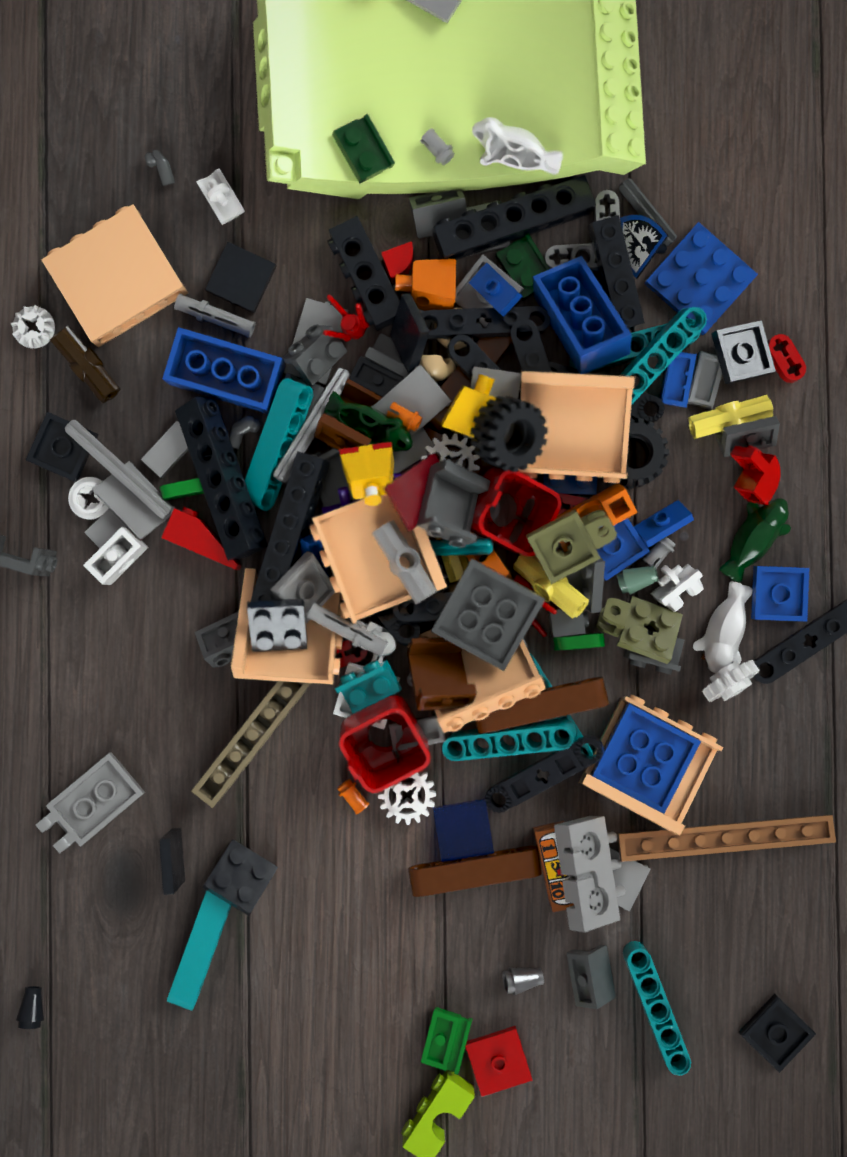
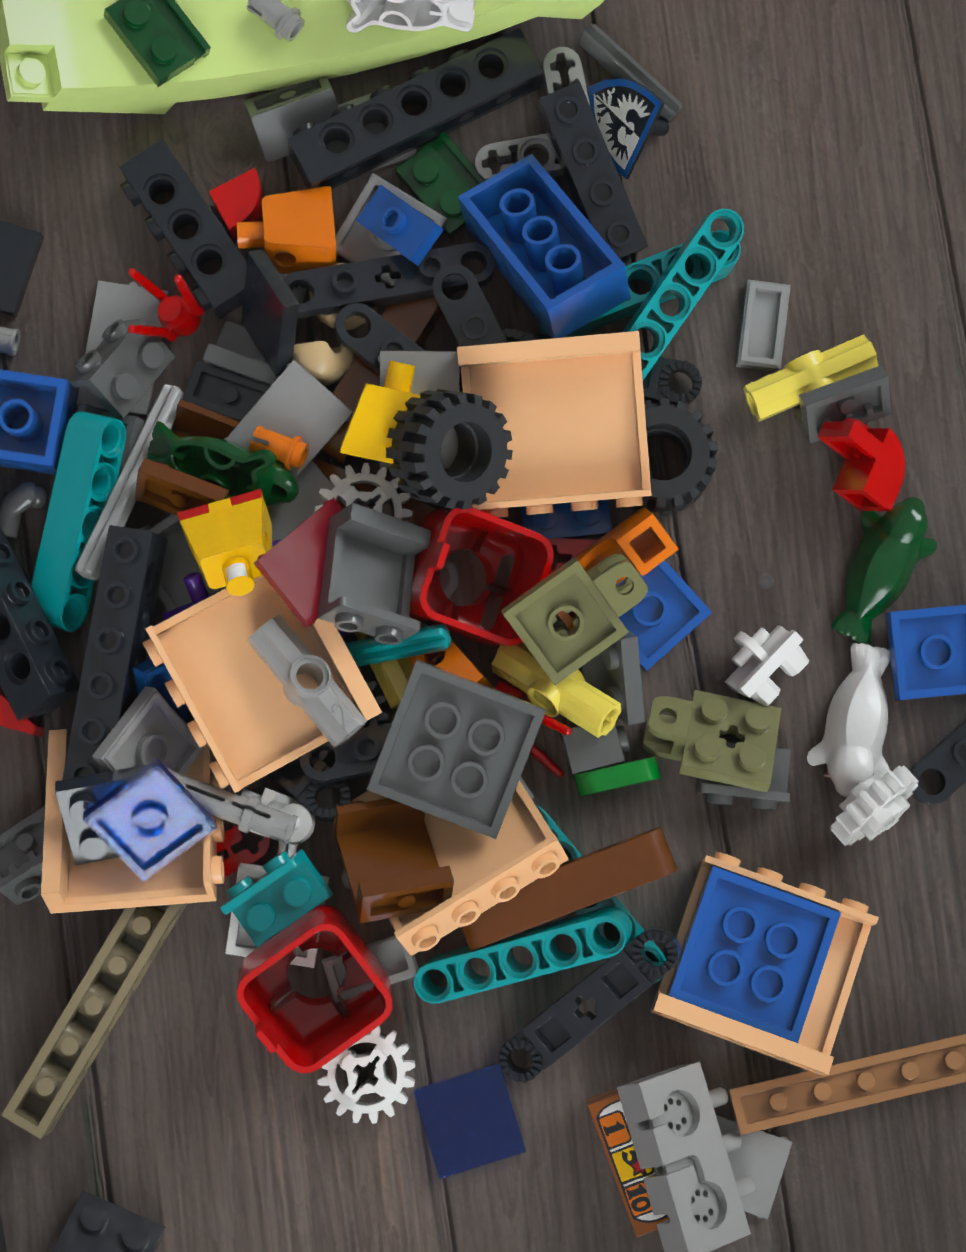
camera: 10 degrees left, 5 degrees down
orange pin [337,779,369,815] -> none
reddish brown beam [408,845,542,897] -> none
sand green cone [617,566,659,595] -> none
blue plate [634,500,694,548] -> none
light grey pin [642,537,676,570] -> none
blue plate [644,222,758,335] -> none
blue plate [660,352,697,408] -> none
plate [711,320,776,385] -> none
red beam [768,334,806,383] -> none
none -> clear blue tile [83,758,217,882]

